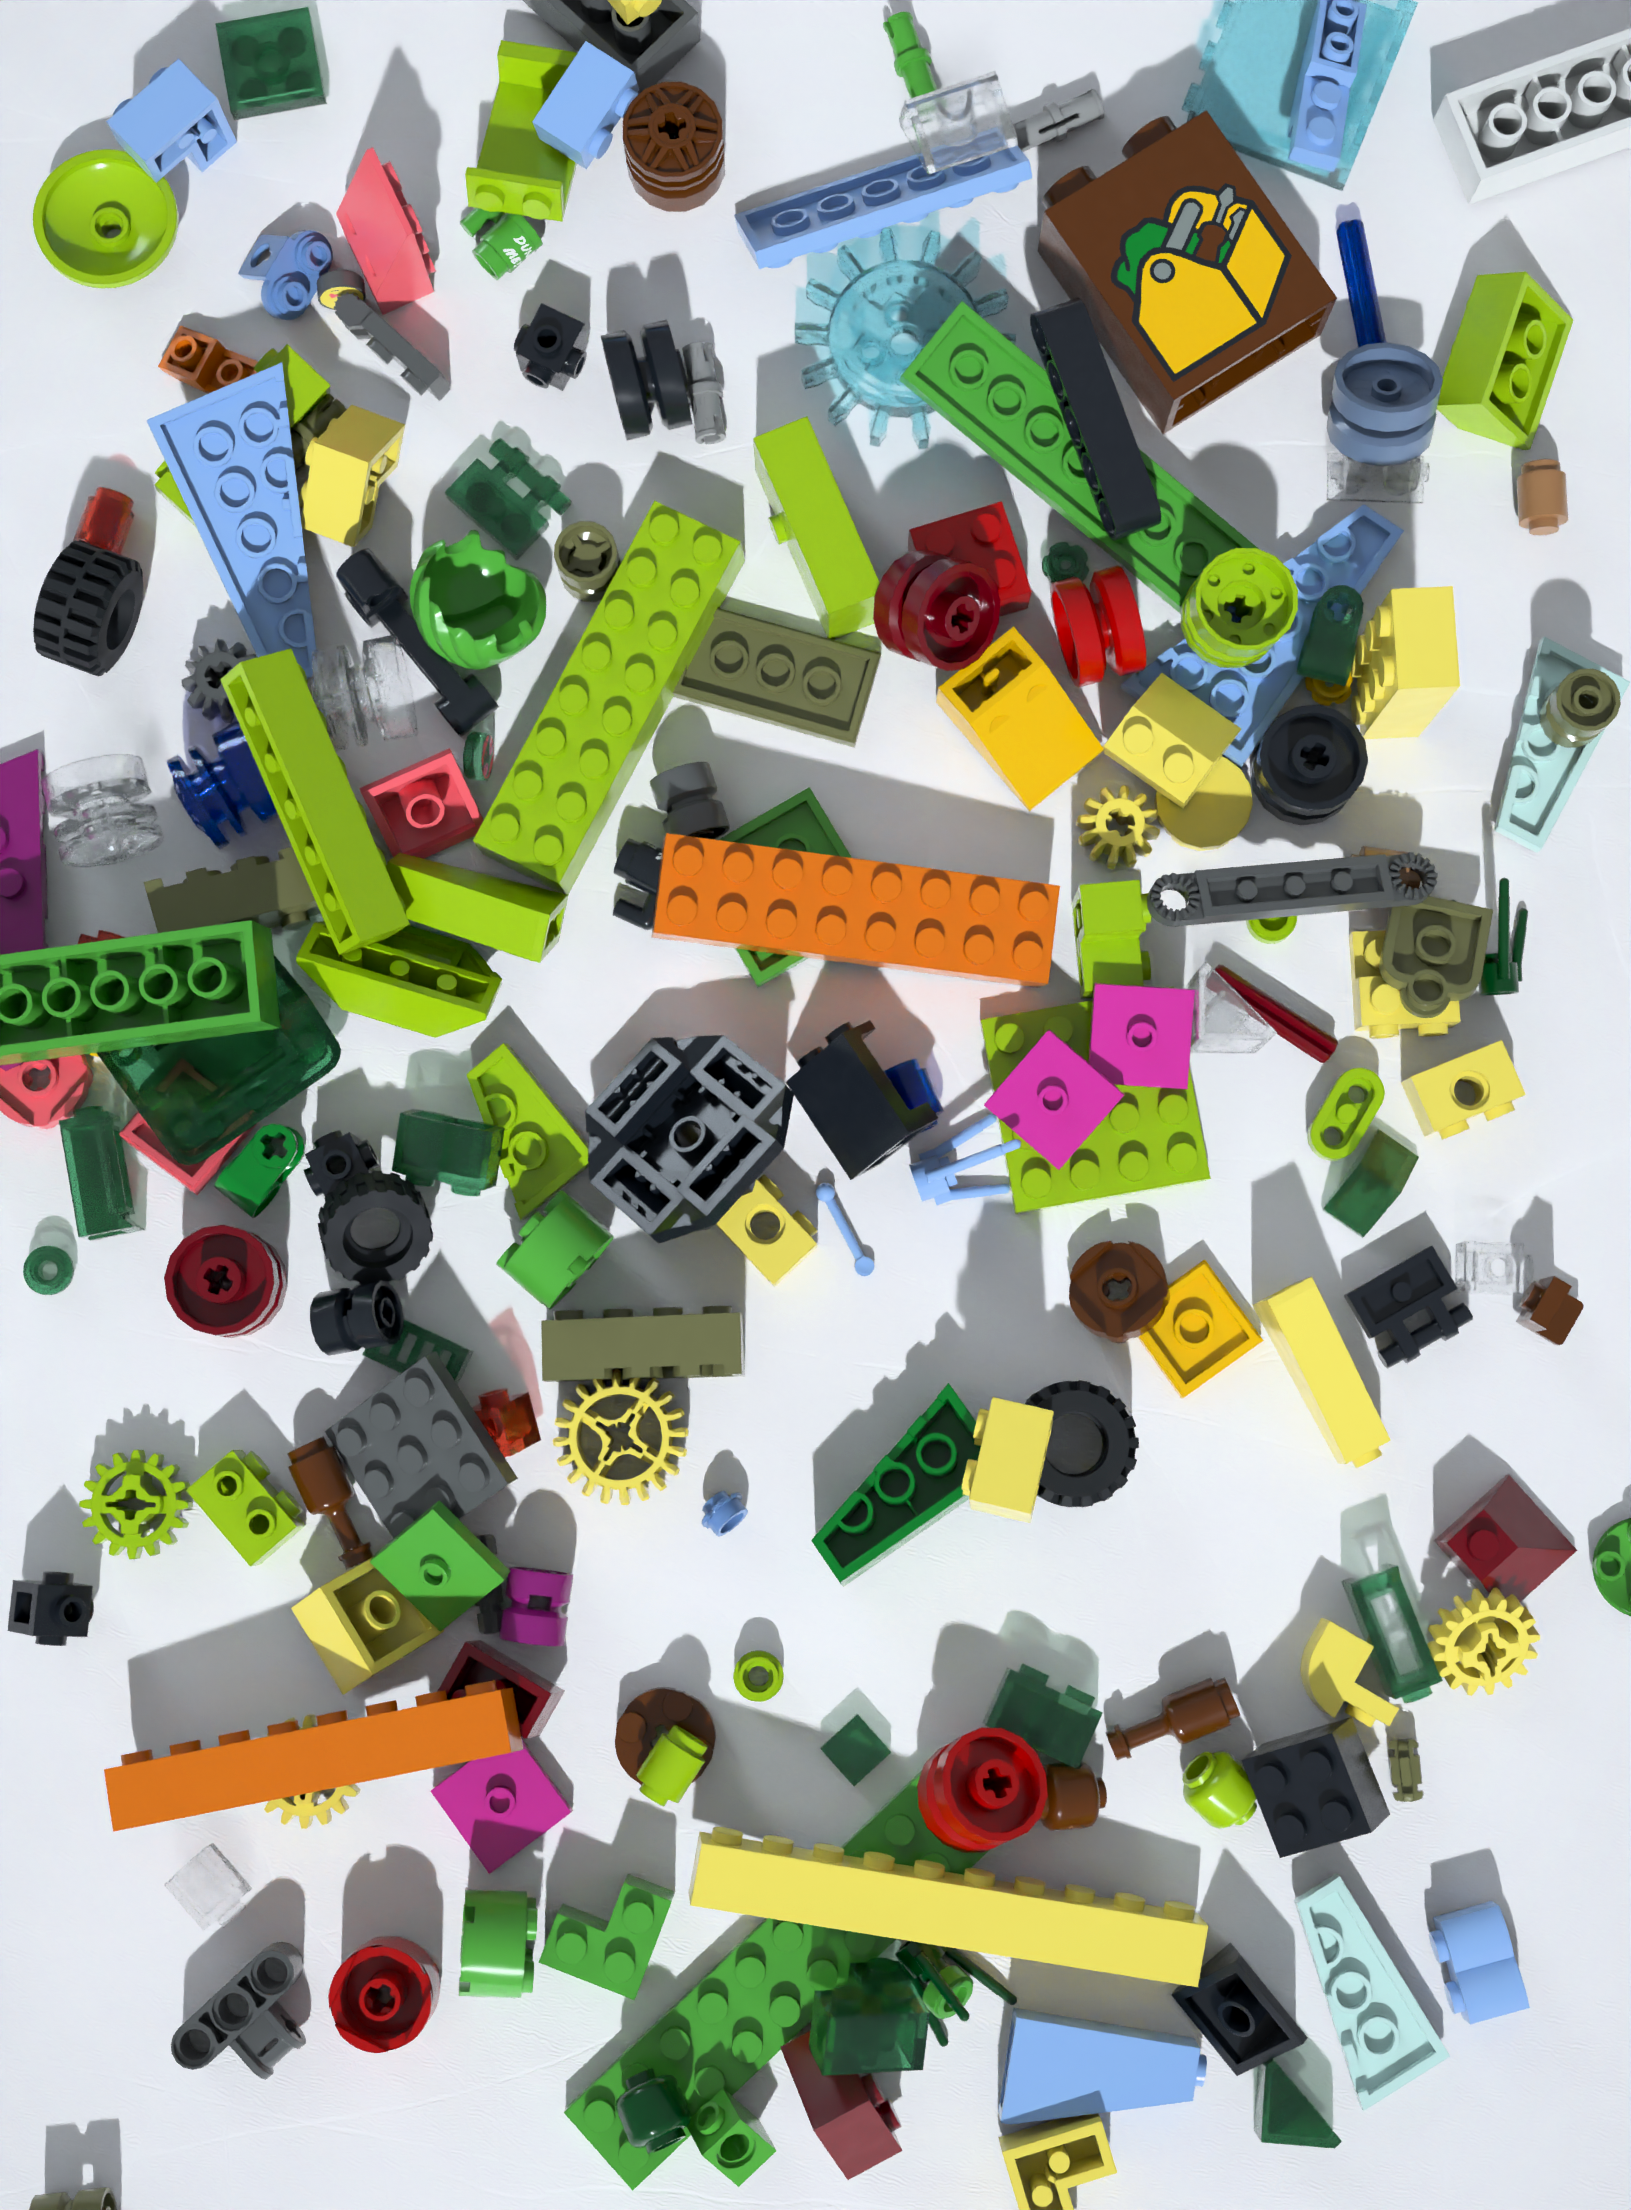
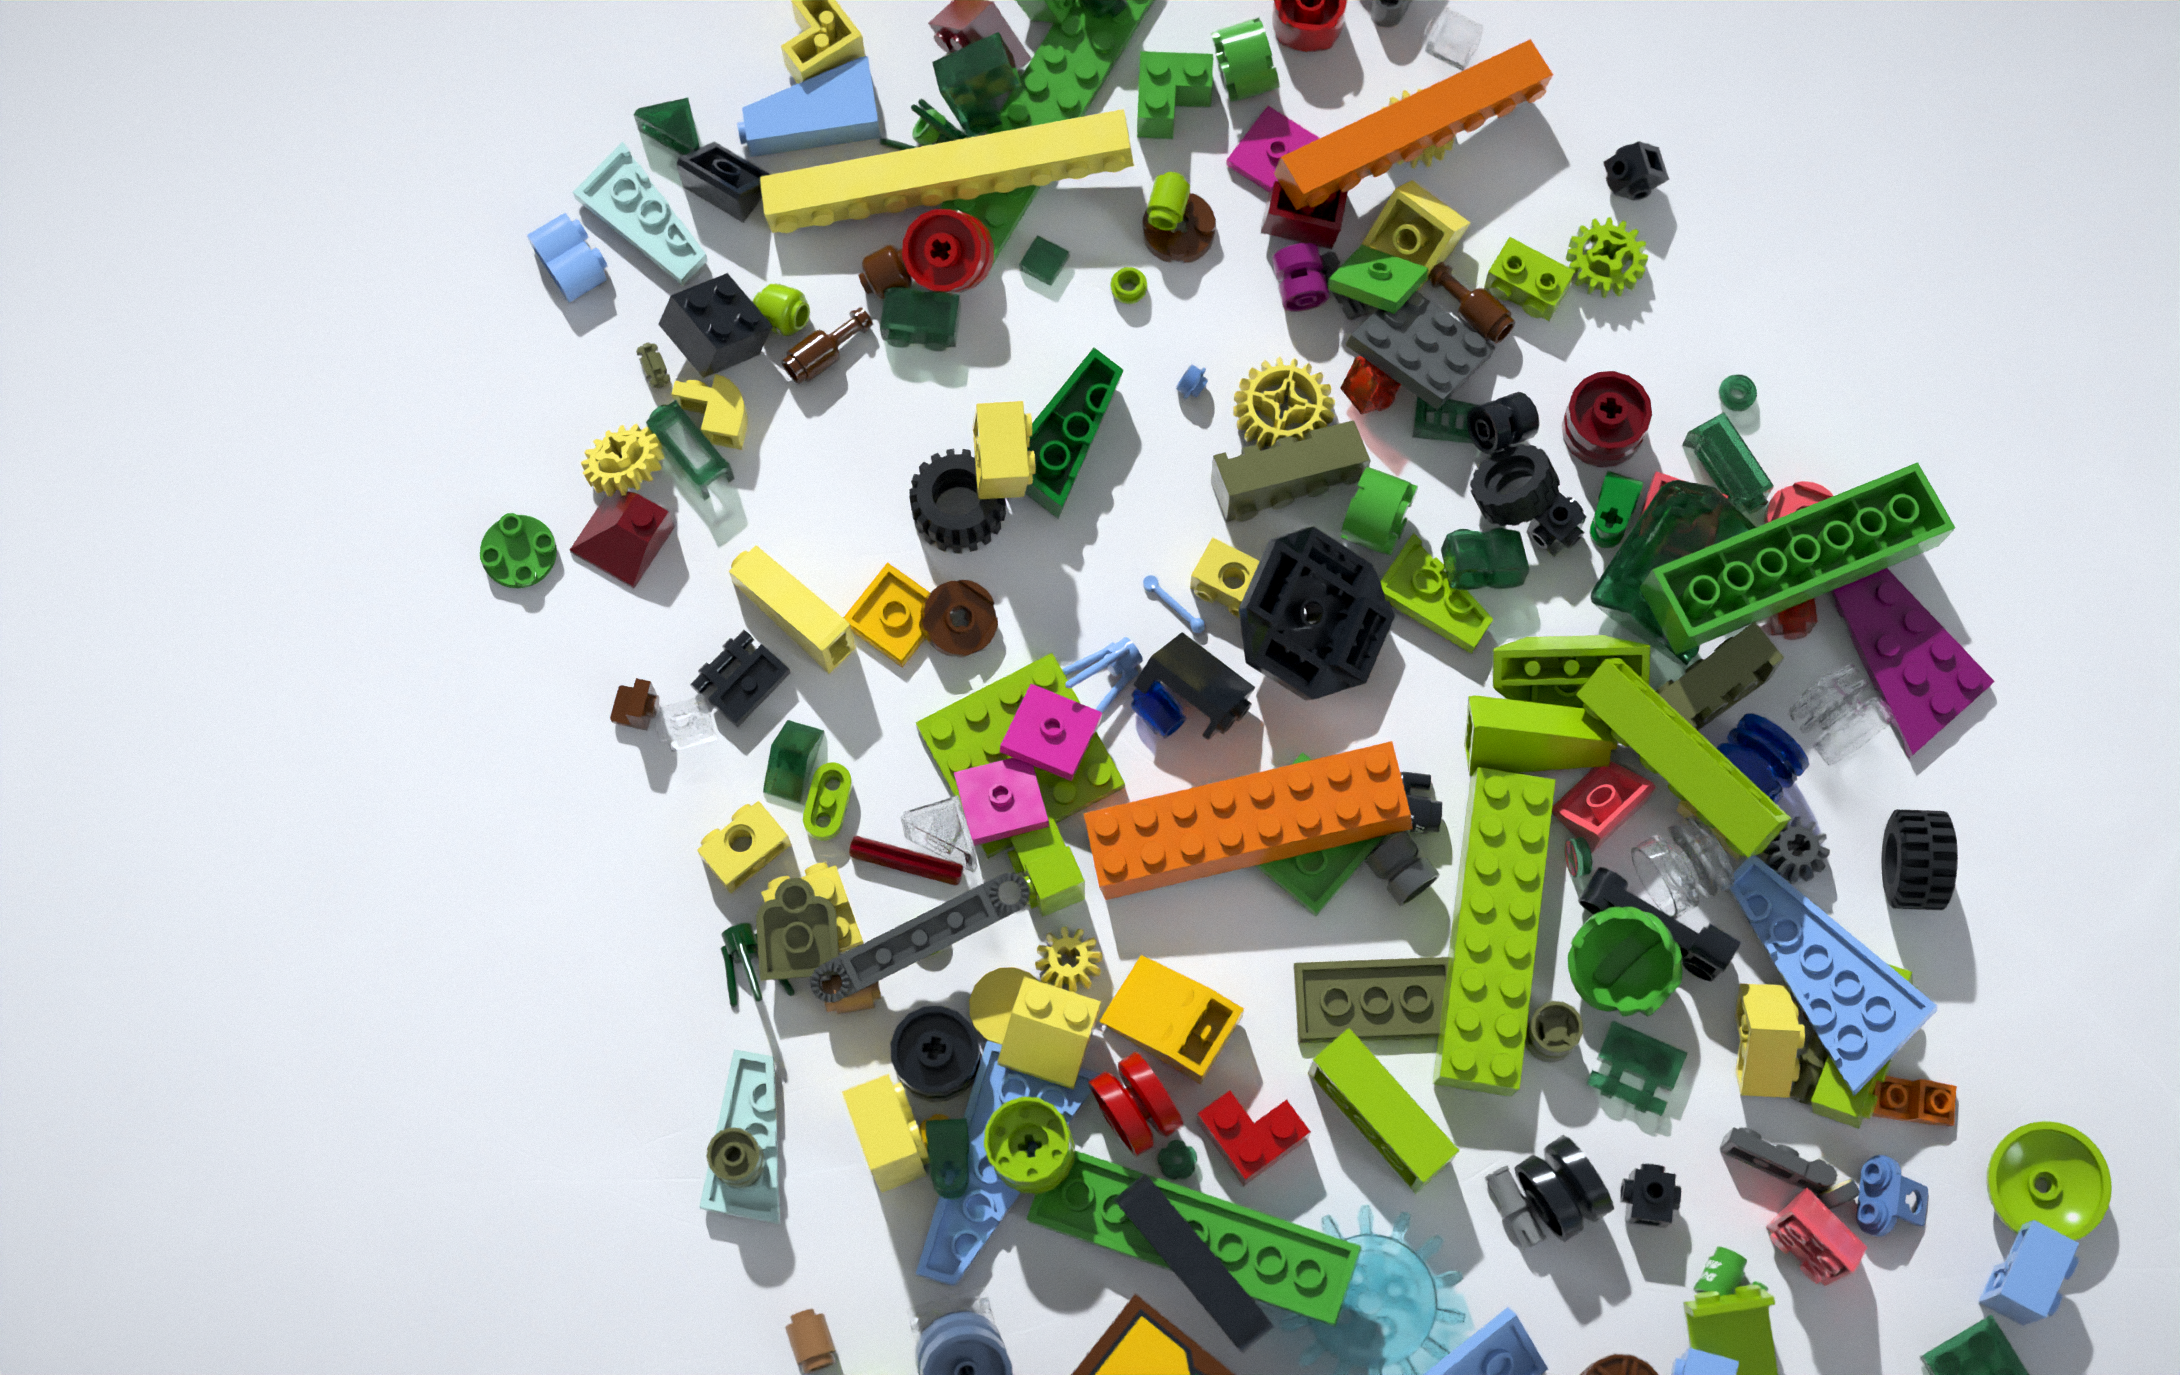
camera: 160 degrees right, 10 degrees down
clear red brick [73,487,135,555] -> none
dark red wheel [873,550,1000,671] -> none

